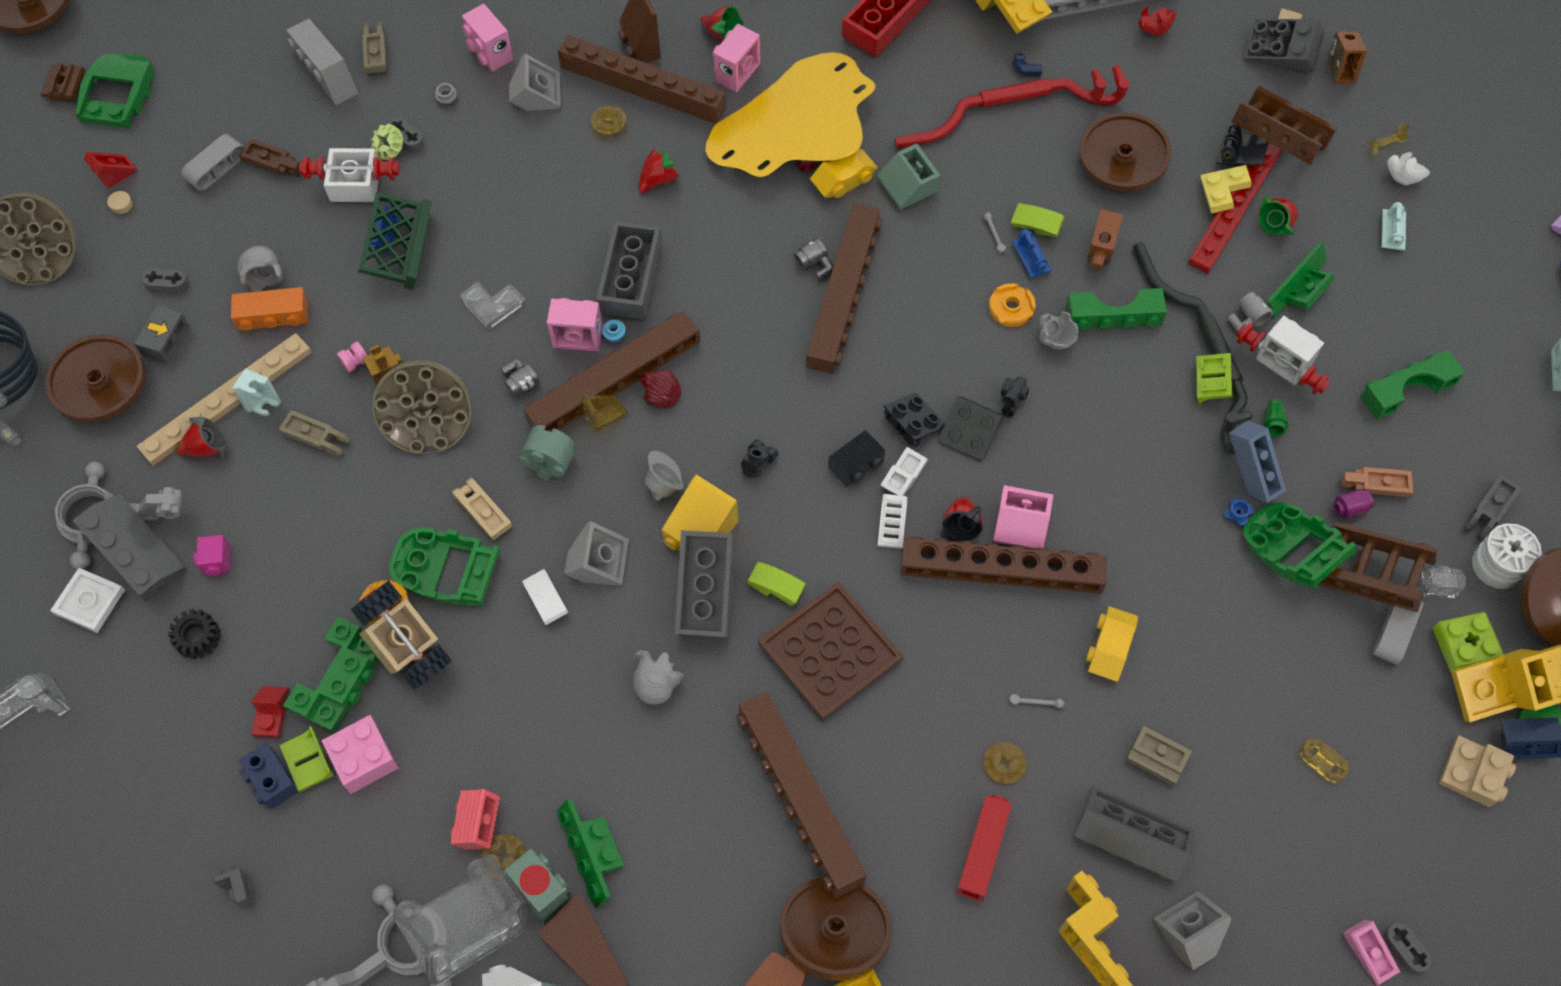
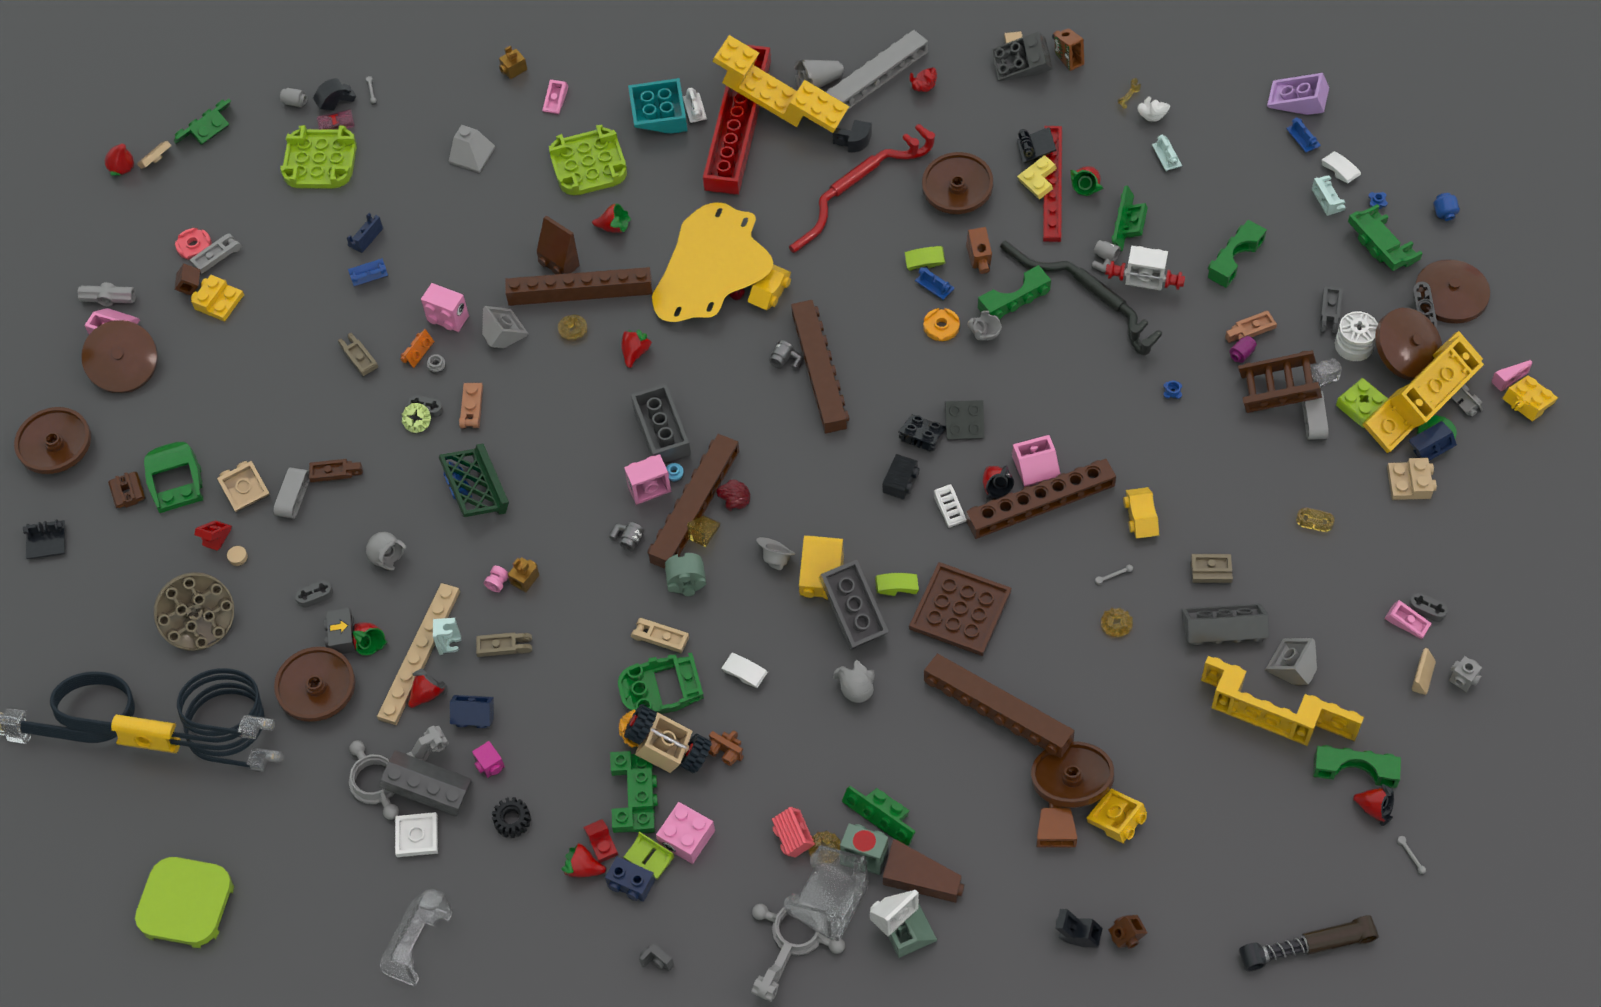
camera: 25 degrees left, 5 degrees down
orange brick [231,287,308,331] -> none
light grey wedge [286,19,359,106] -> none
white brick [299,148,400,202] -> none
dark tan bracket [372,360,472,454] -> none
clear plate [459,282,526,329] -> none
light grey slope [564,521,629,586] -> none
bright pink brick [713,24,760,93] -> none
black plate [741,439,778,478] -> none
sand green slope [877,143,941,210] -> none
white slope [881,447,928,496] -> none
red brick [956,795,1012,902] -> none
light grey hinge [983,212,1006,254] -> none
black plate [1001,377,1029,417] -> none
dark blue arm [1012,53,1042,76] -> none
lime piece [1196,353,1232,405] -> none
sand blue brick [1229,421,1286,503] -> none
reddish brown fence [1231,86,1338,165] -> none
green slope [1243,503,1356,590] -> none
green cone [1263,400,1289,437] -> none
none -> tan plate [217,461,270,512]
none -> green hat [353,622,388,655]
none -> orange hinge [400,329,435,368]
none -> dark blue brick [450,695,494,728]
none -> nougat plate [459,383,483,428]
none -> red hat [561,843,606,878]
none -> dark orange hips [708,731,744,766]
none -> black brick [833,120,872,153]

